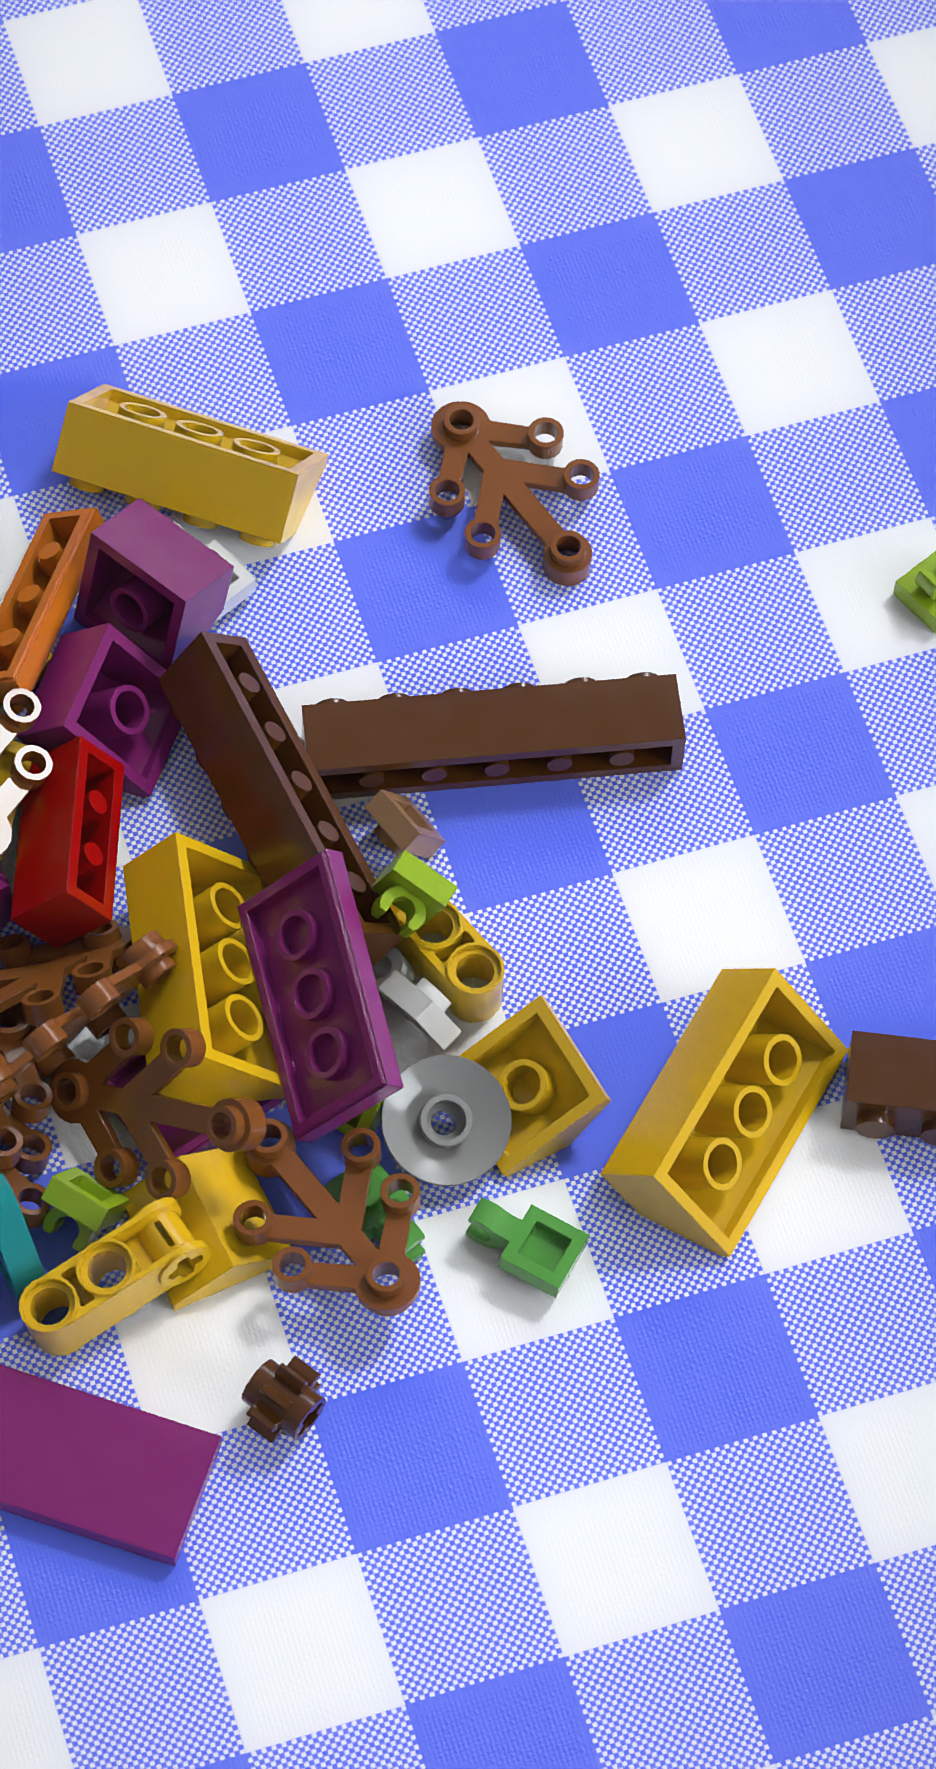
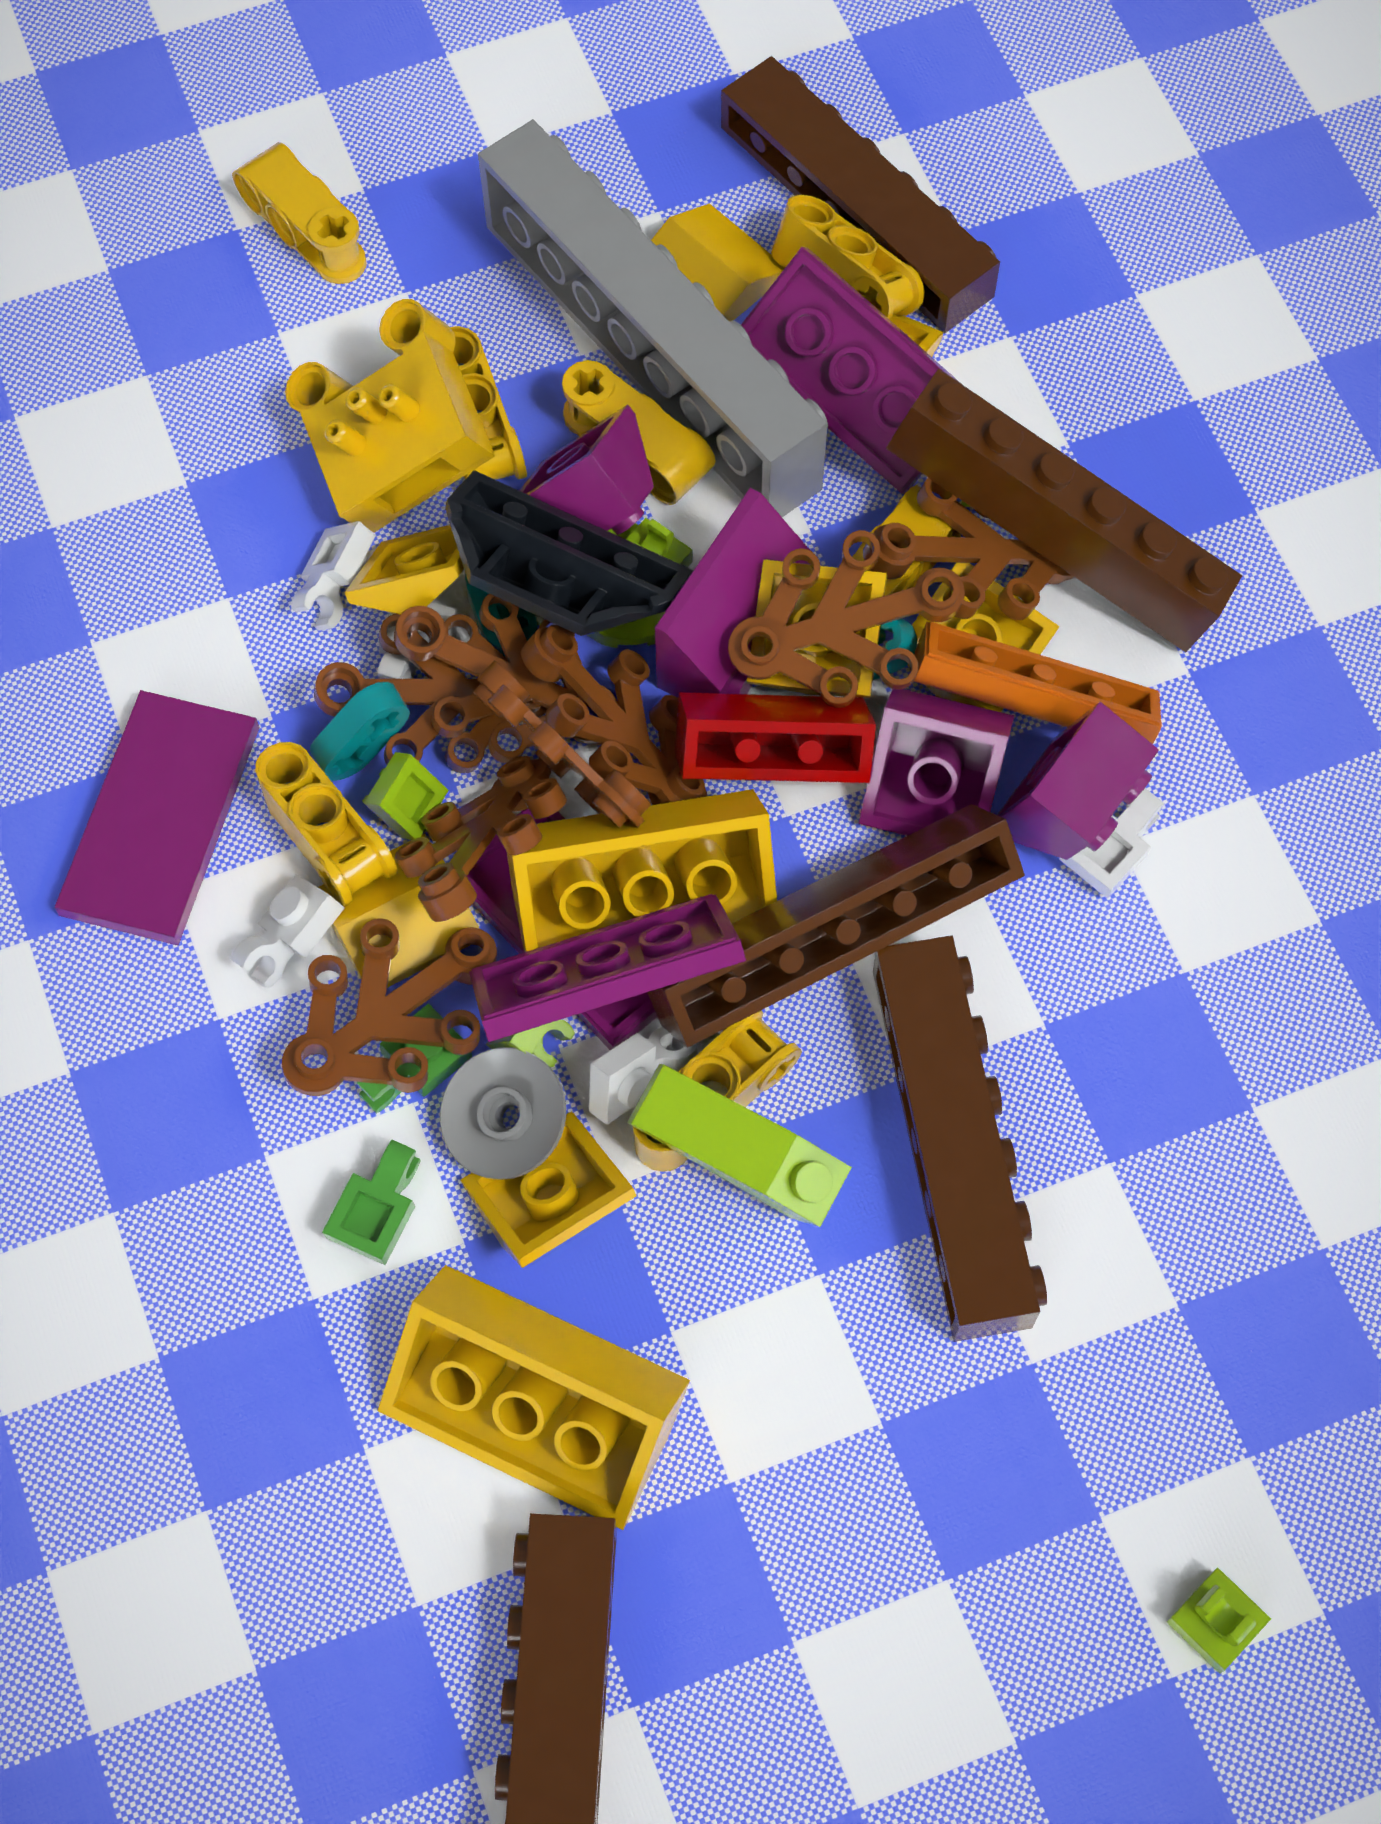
camera: 90 degrees right, 5 degrees up
yellow slope [52,383,329,548] -> none
reddish brown gear [241,1356,326,1444] -> none
medium nougat plate [364,789,446,859] -> none
lime tile [371,850,458,938] -> none
dark orange plant [429,401,600,586] -> none
none -> white plate [230,874,345,988]
none -> lime slope [627,1064,852,1227]

